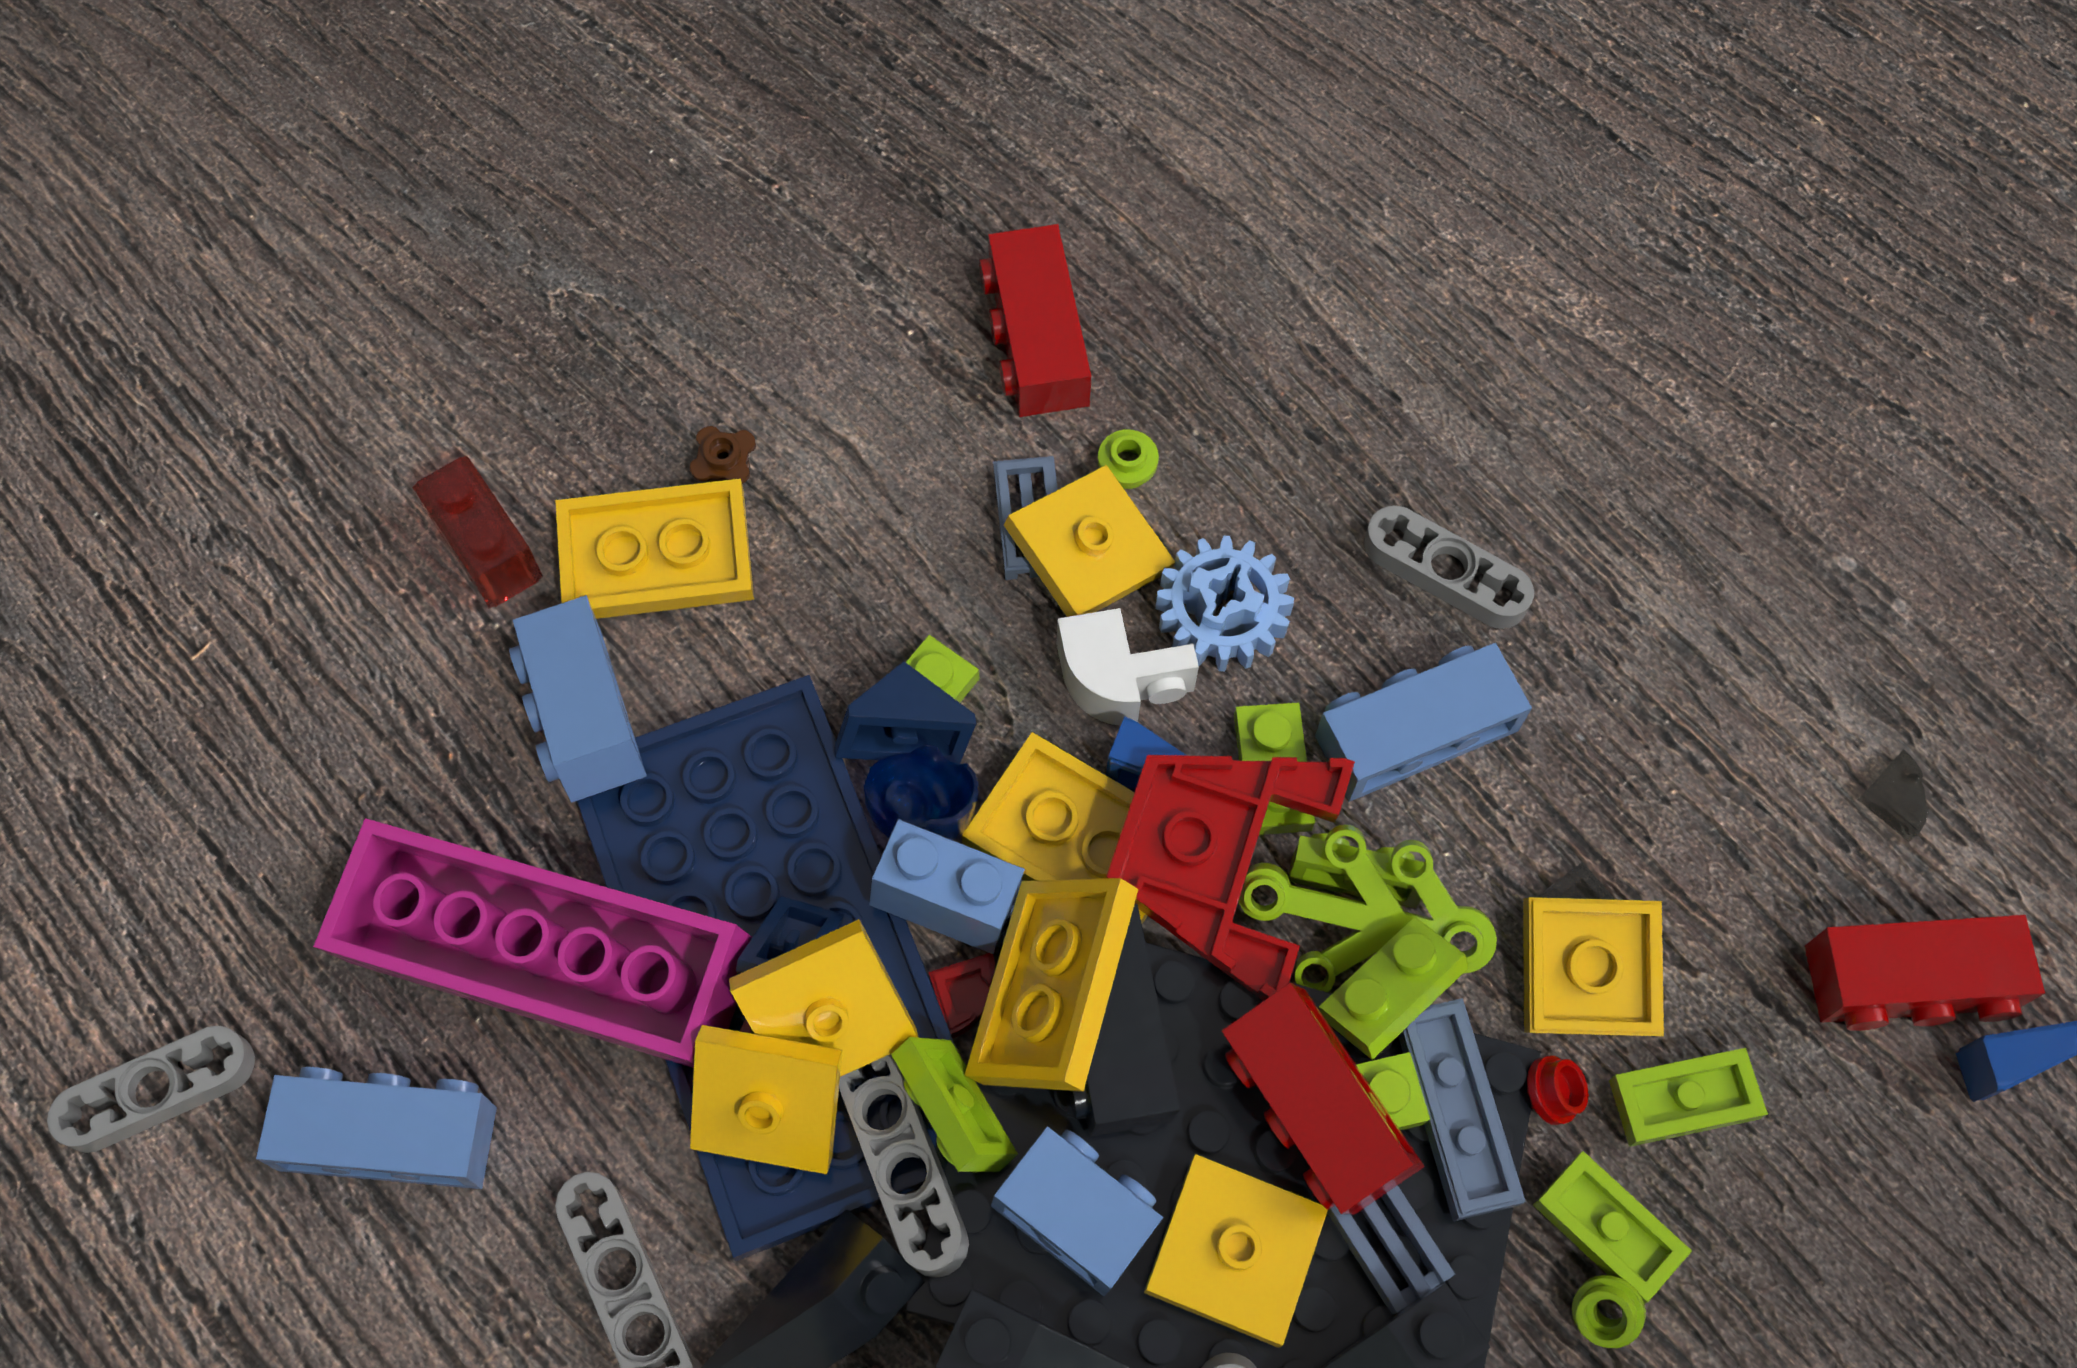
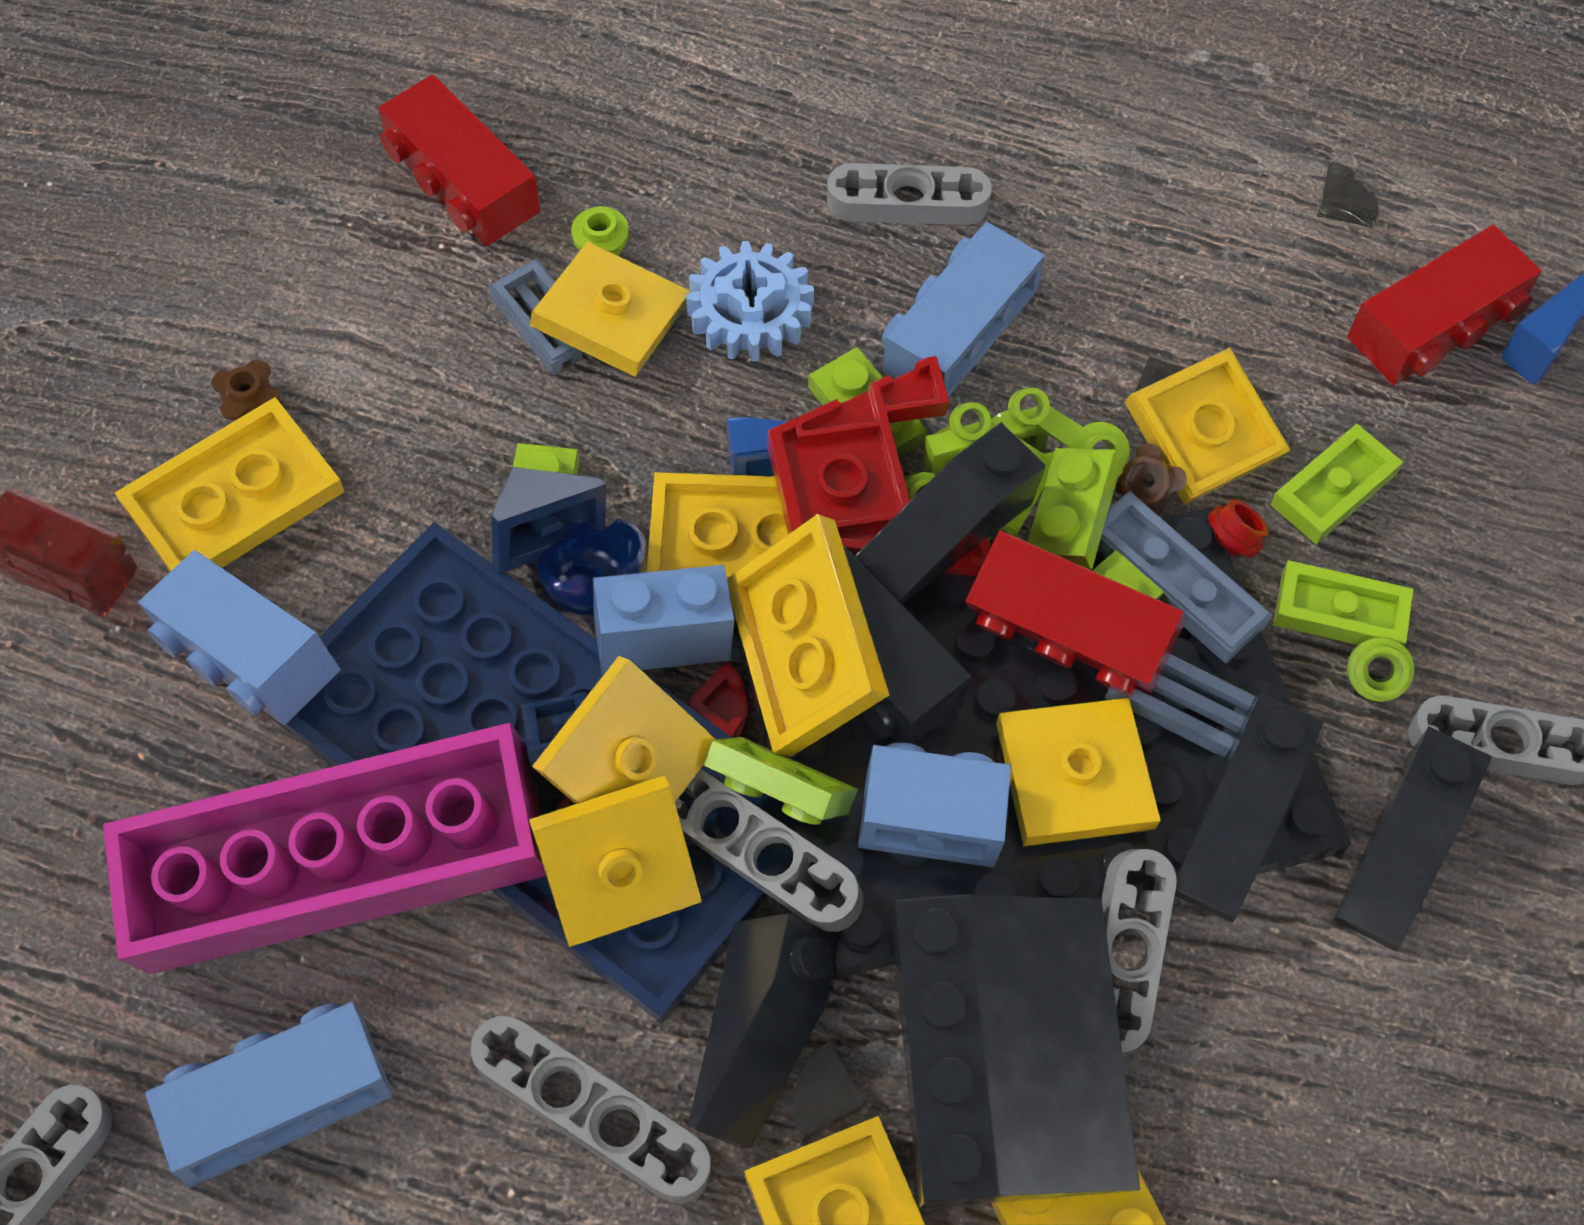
camera: 30 degrees left, 5 degrees down
white brick [1056,608,1199,726] -> none
none -> black slope [855,422,1046,604]
none -> reddish brown plate [1115,444,1187,515]

